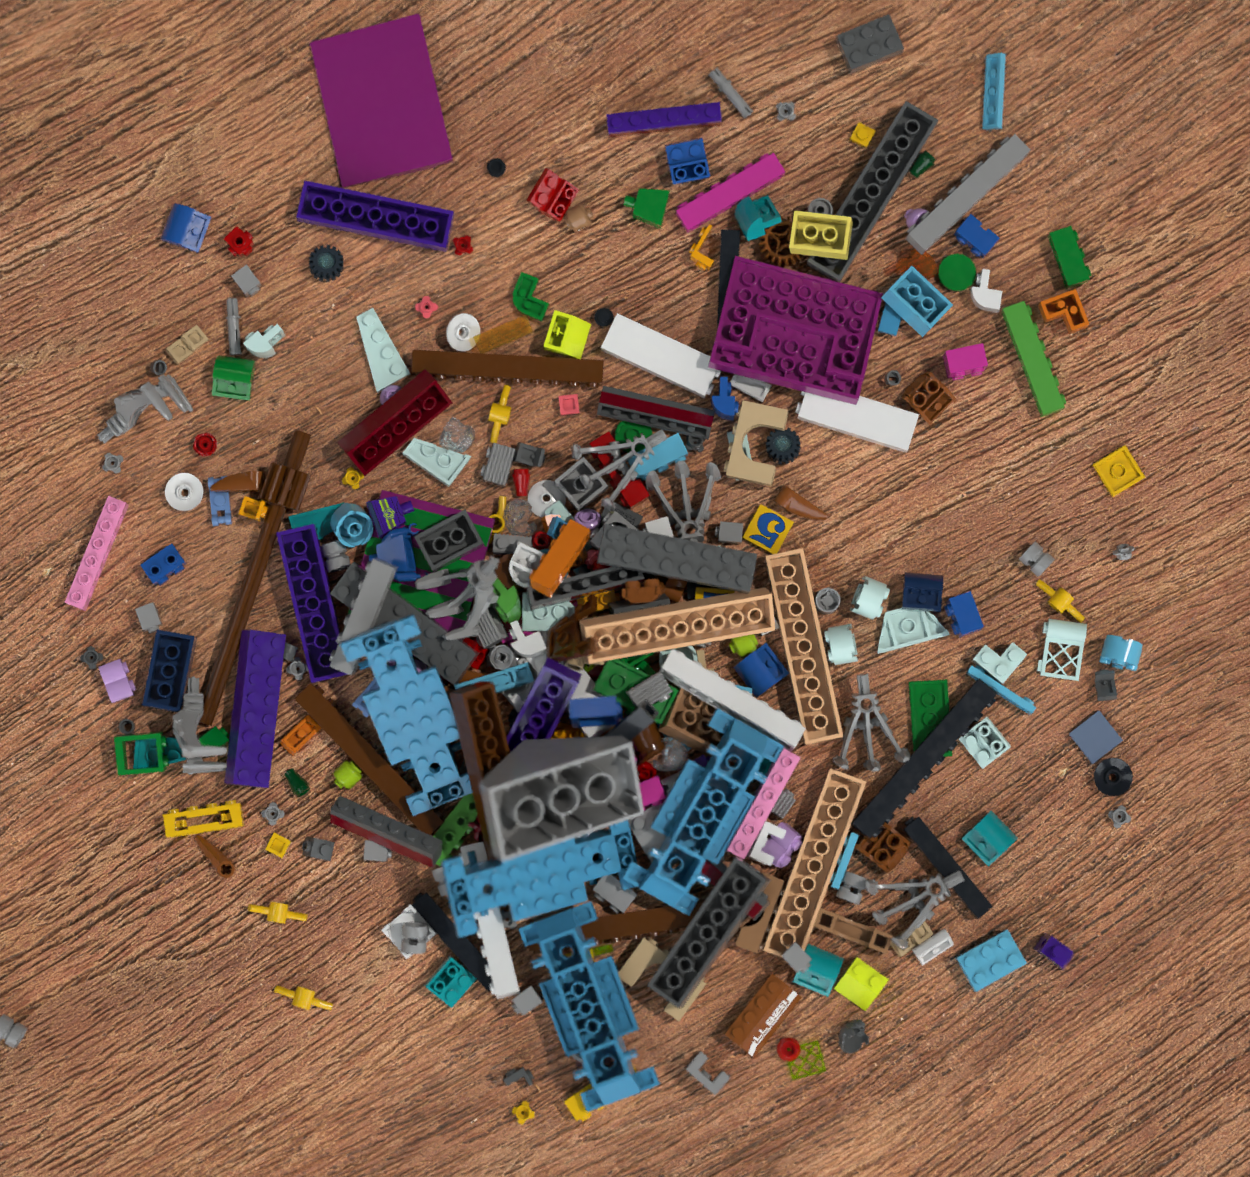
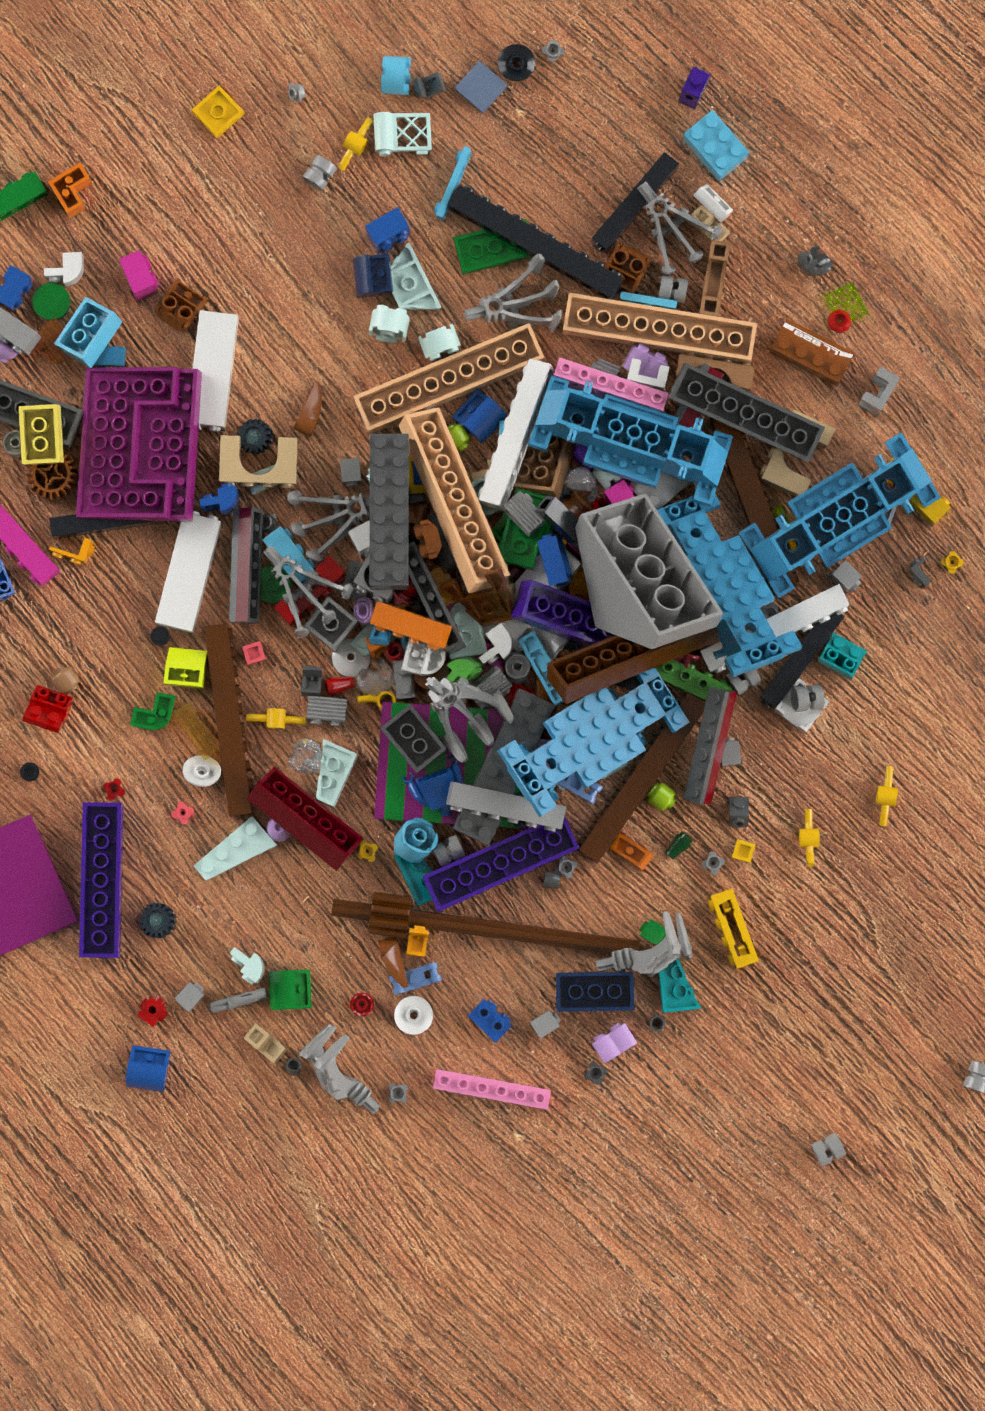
camera: 100 degrees left, 0 degrees up
green window [114,731,169,776] -> none
dark orange piece [194,834,237,878] -> none
dark purple brick [224,630,286,788] -> none
dark purple torso [366,496,415,539] -> none
light grey brick [593,874,638,914] -> none
green torso [623,188,669,229] -> none
white tile [730,374,772,403] -> none
teal brick [735,195,782,241] -> none
tile [742,504,794,554] -> none
light grey brick [781,942,812,973] -> none
teal brick [793,943,844,997] -> none
light grey wheel [815,588,841,615] -> none
neon yellow slope [834,957,889,1011] -> none
dark grey hinge [884,370,901,386] -> none
light aqua brick [959,716,1011,769] -> none
teal brick [962,810,1018,867] -> none
light aqua brick [972,642,1027,685] -> none
bright green brick [1001,301,1066,418] -> none

